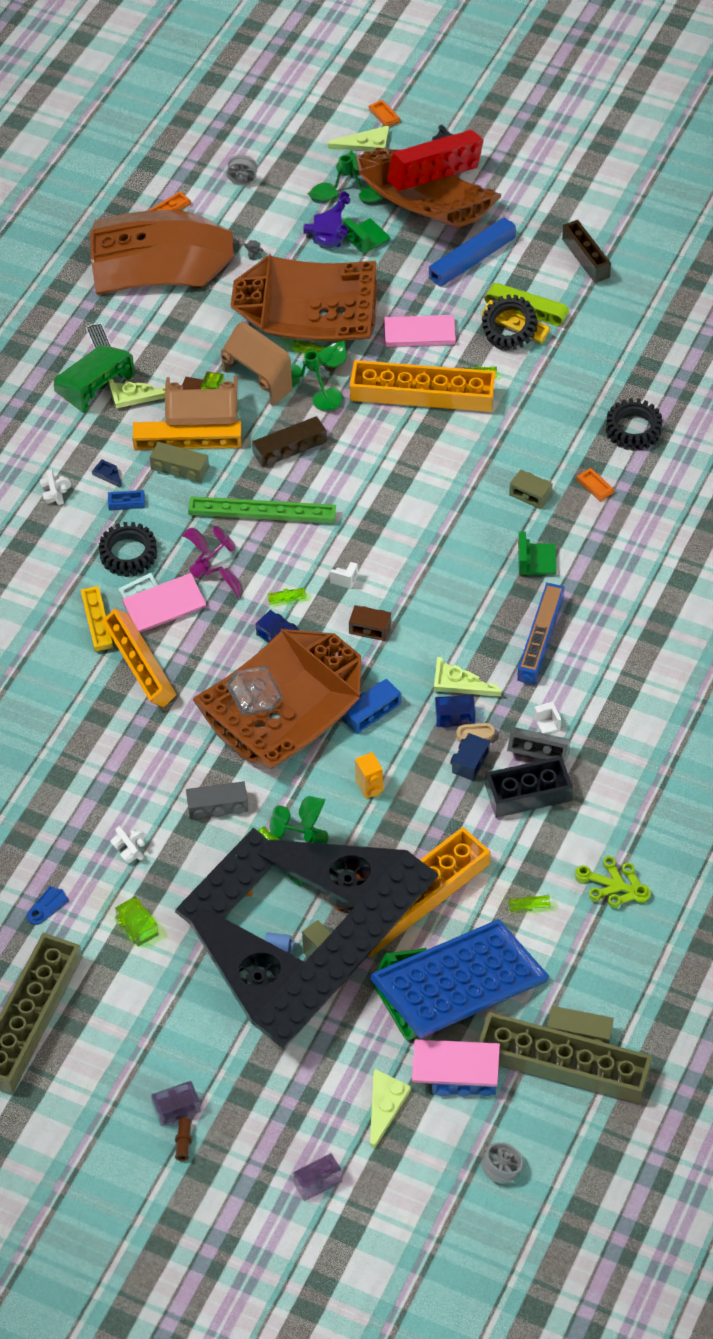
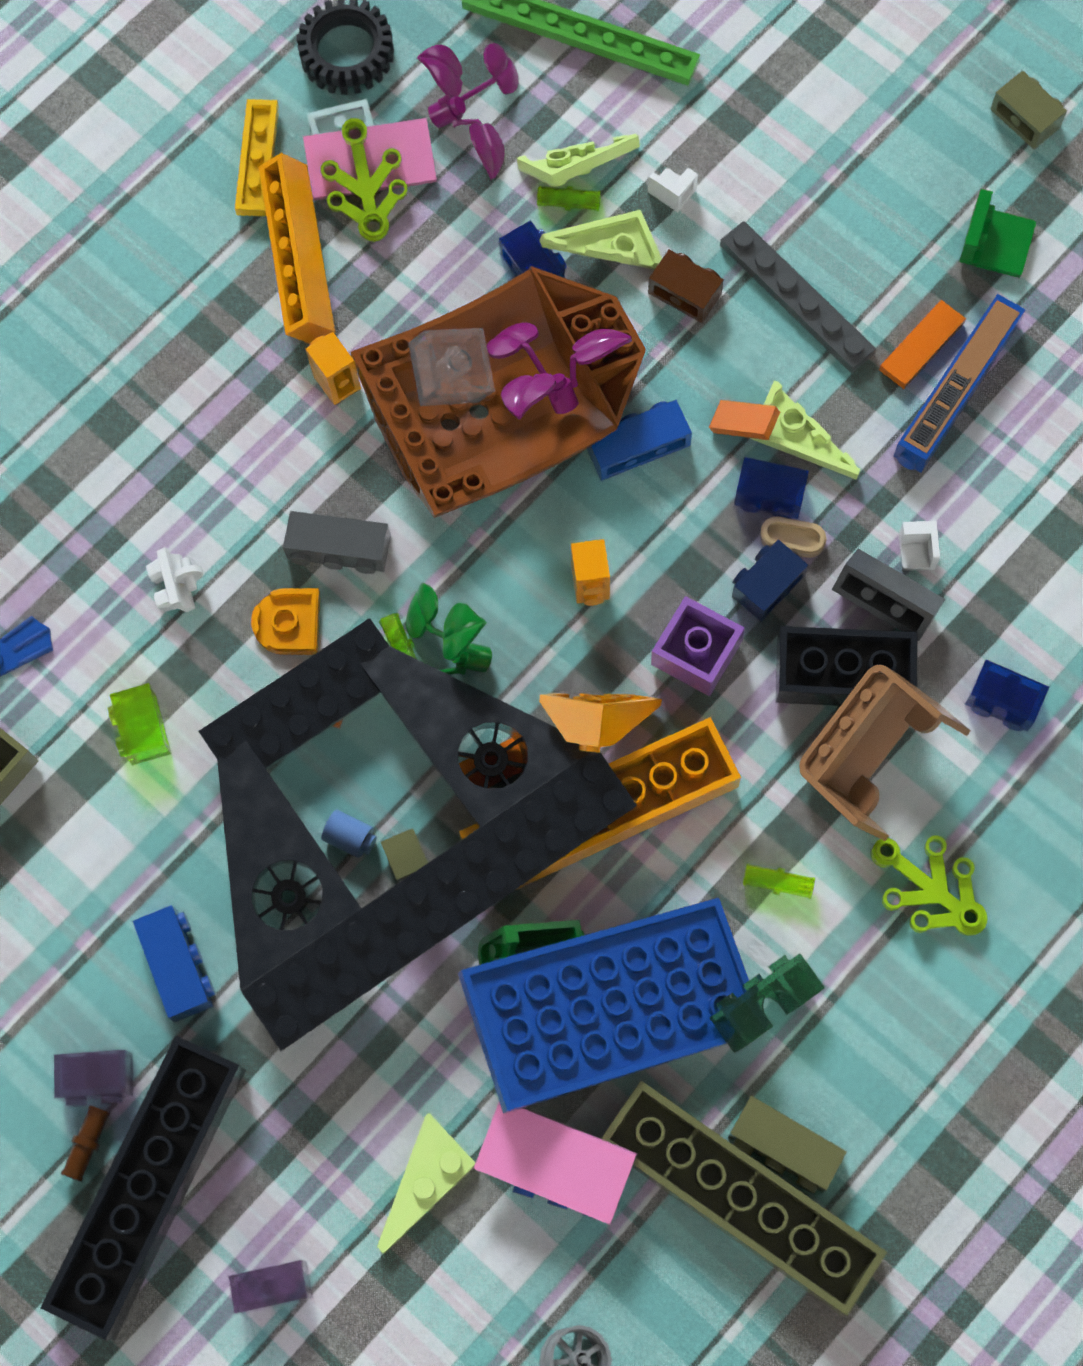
camera: 20 degrees right, 20 degrees up
none -> black brick [40,1035,246,1340]
none -> blue brick [133,905,216,1023]
none -> light orange tile [251,588,320,655]
none -> light orange brick [305,331,361,406]
none -> lime plant [321,118,408,242]
none -> magenta plant [486,323,632,420]
none -> yellowish green wing [517,134,640,187]
none -> yellowish green wing [539,210,662,270]
none -> light orange wedge [539,693,662,752]
none -> medium lavender brick [651,596,745,697]
none -> orange tile [709,400,780,440]
none -> clear green arch [710,953,825,1053]
none -> dark grey plate [720,221,876,374]
none -> medium nougat windscreen [799,665,971,841]
none -> orange tile [879,300,966,389]
none -> clear blue brick [965,659,1050,732]

